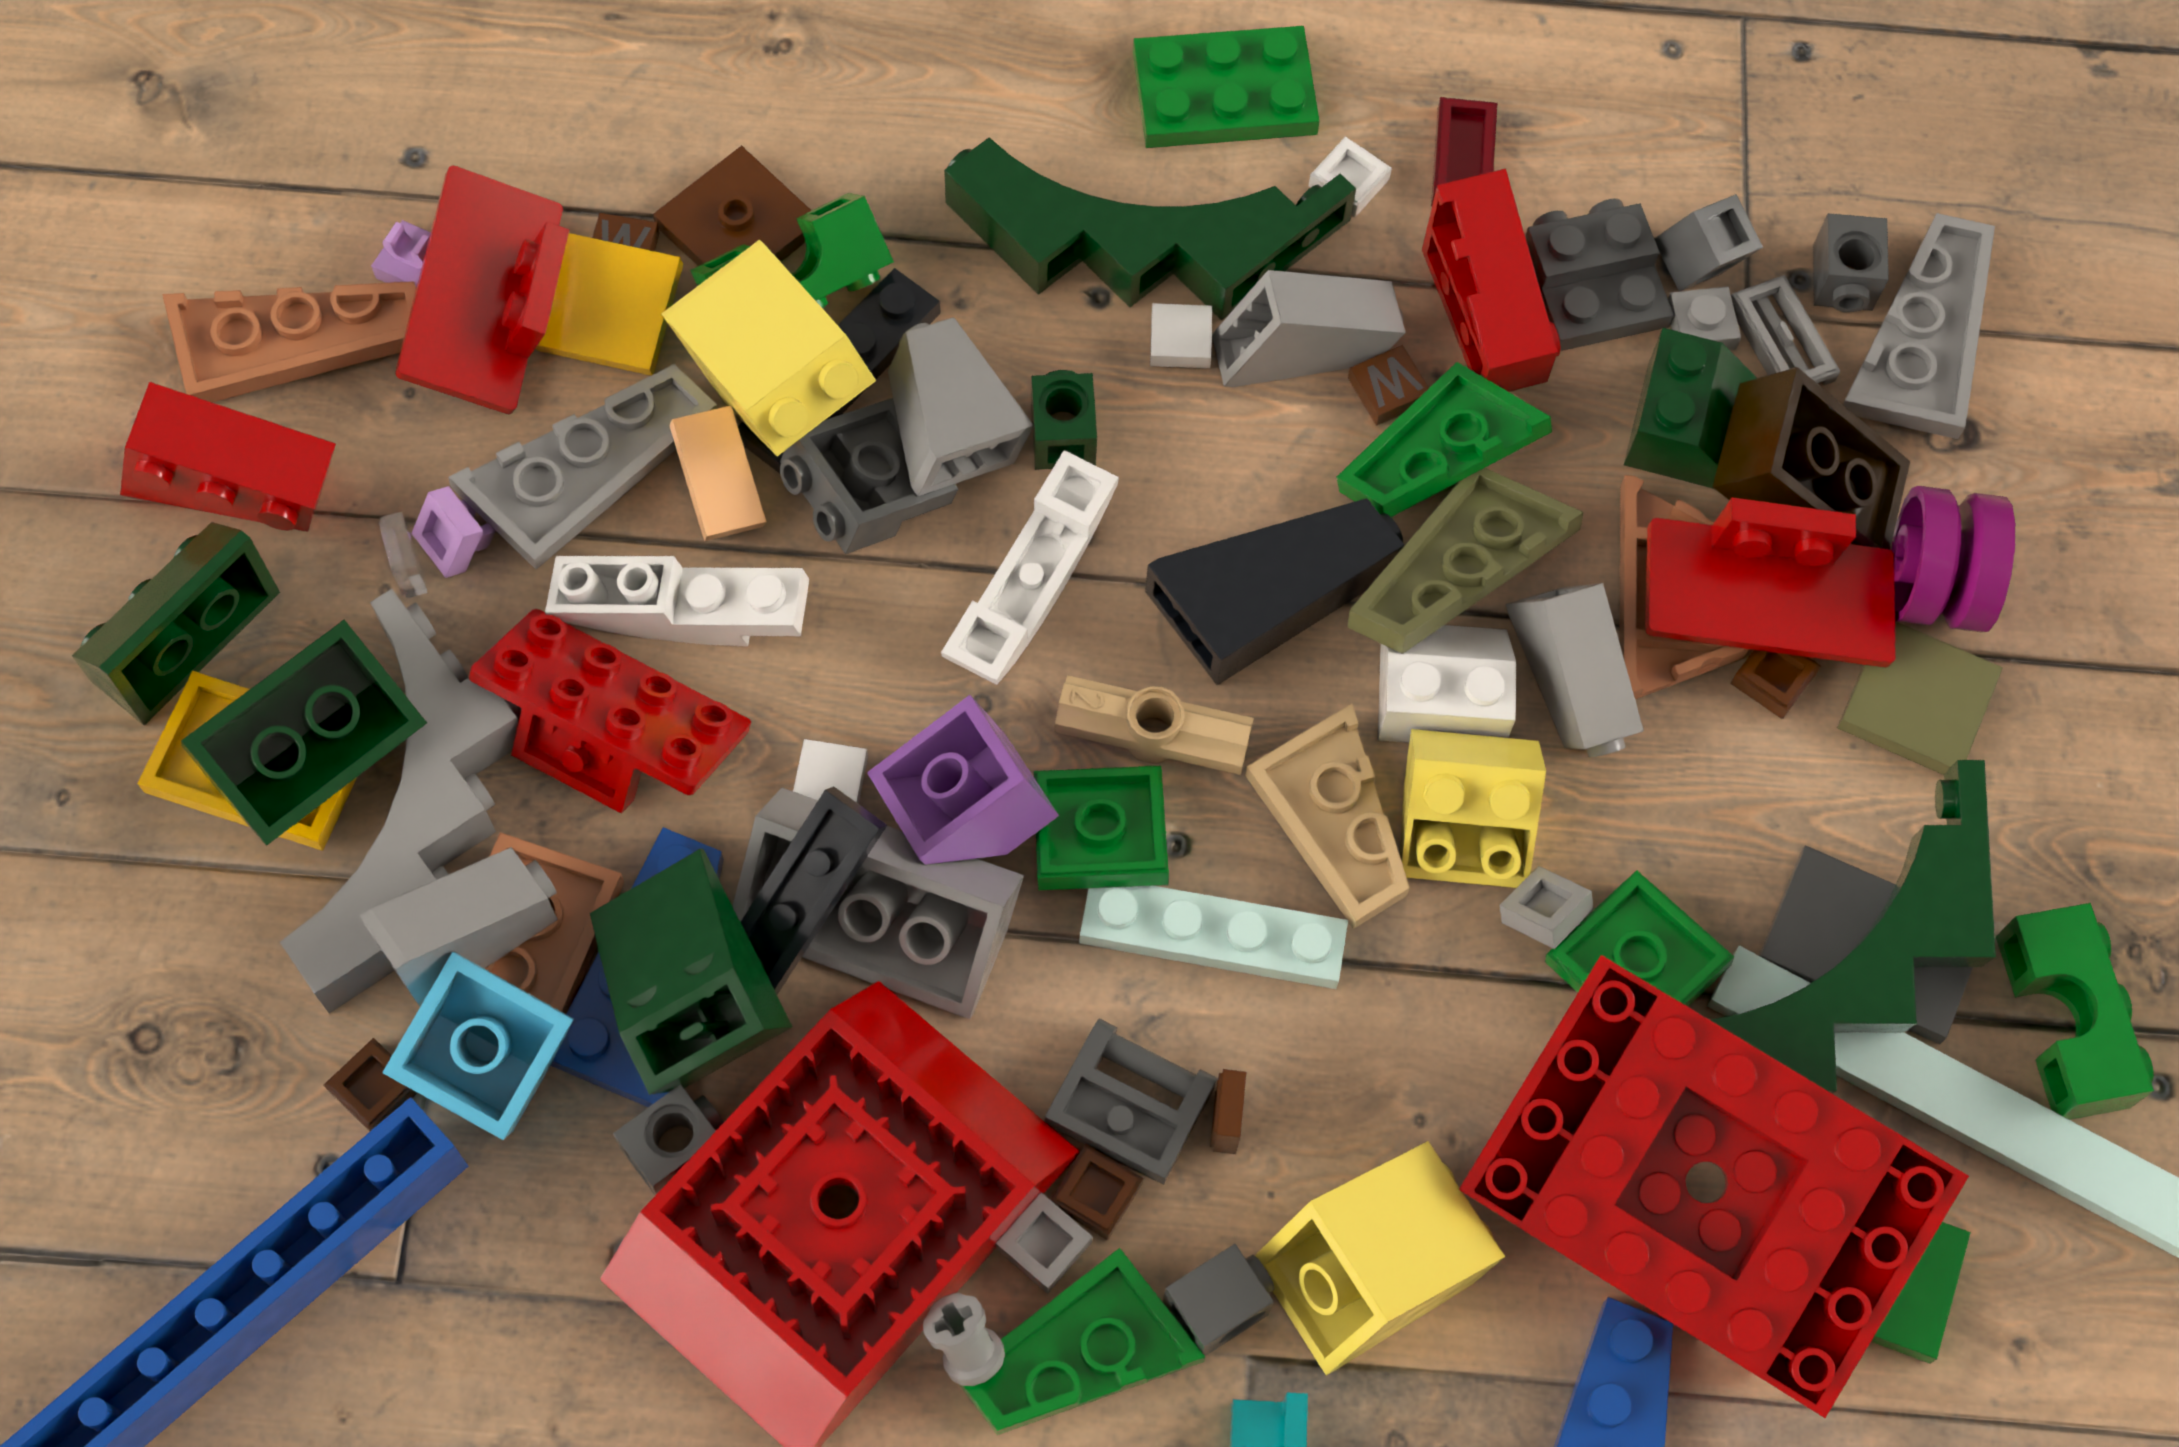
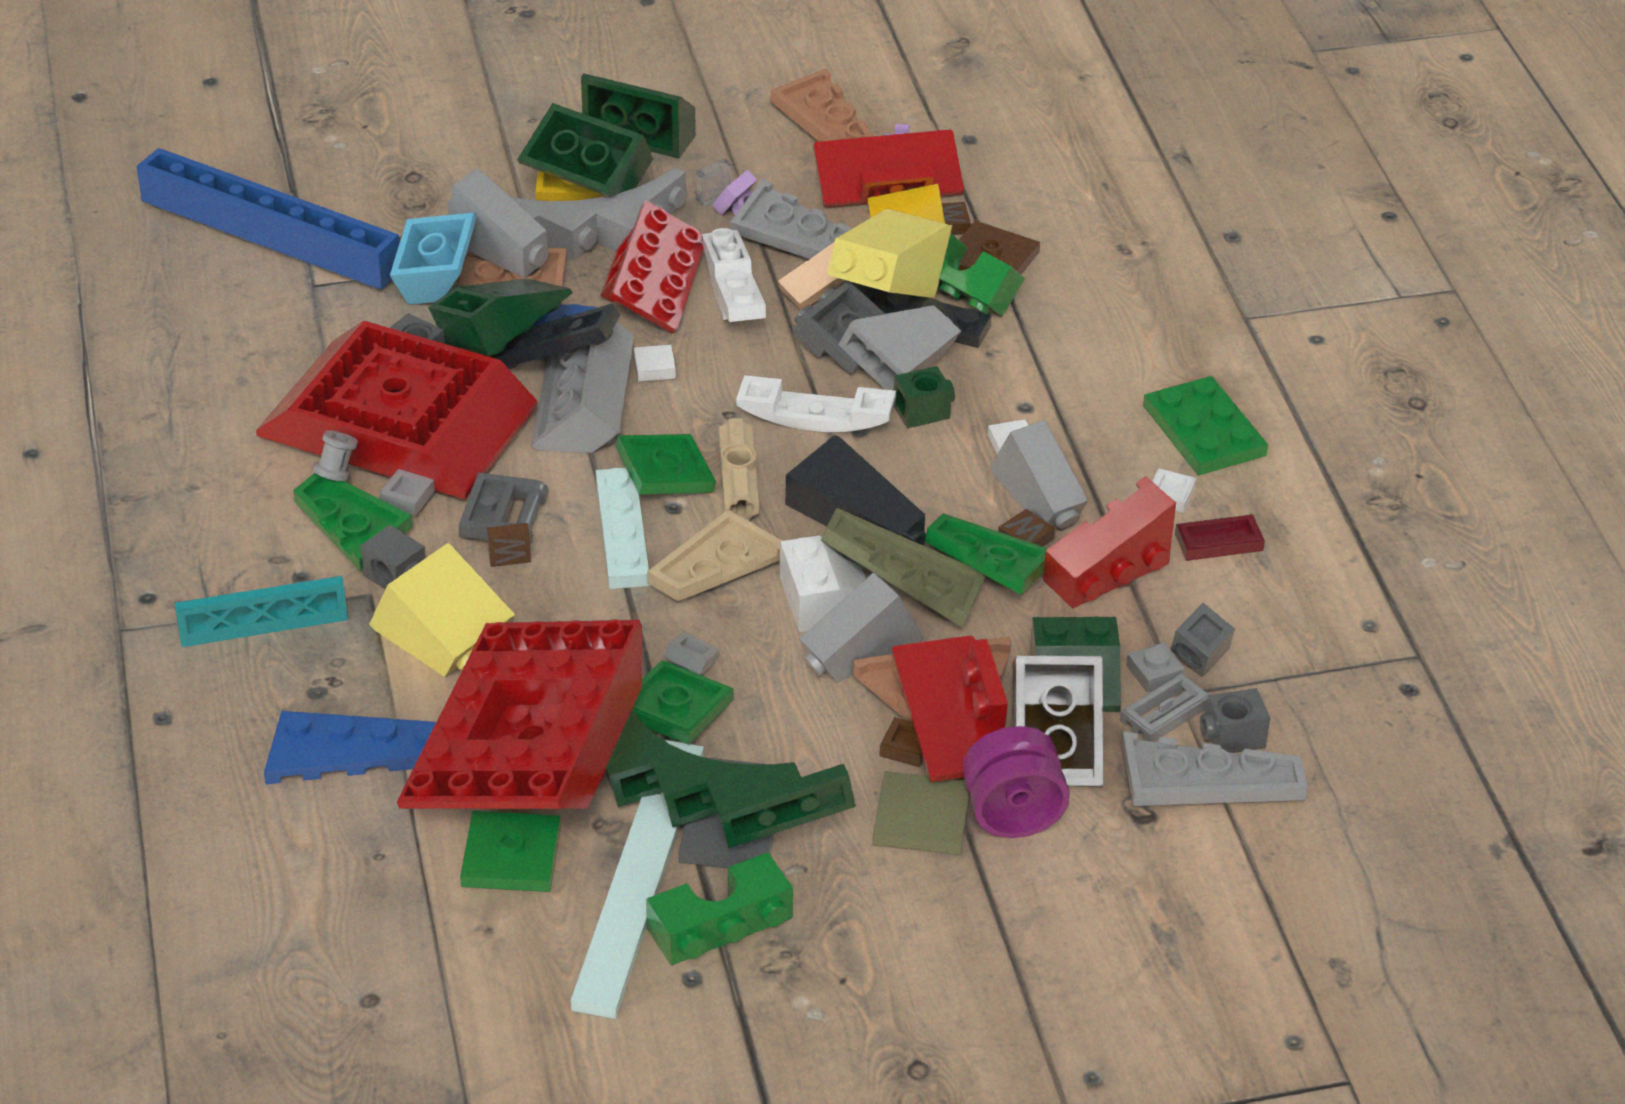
camera: 75 degrees right, 25 degrees down
red wedge [120,382,336,532] -> none
medium lavender slope [867,695,1059,865] -> none
dark green arch [944,137,1356,321] -> none
reddish brown tile [1051,1144,1144,1240] -> none
light yellow slope [1400,729,1546,888] -> none
dark grey plate [1525,199,1674,351] -> none

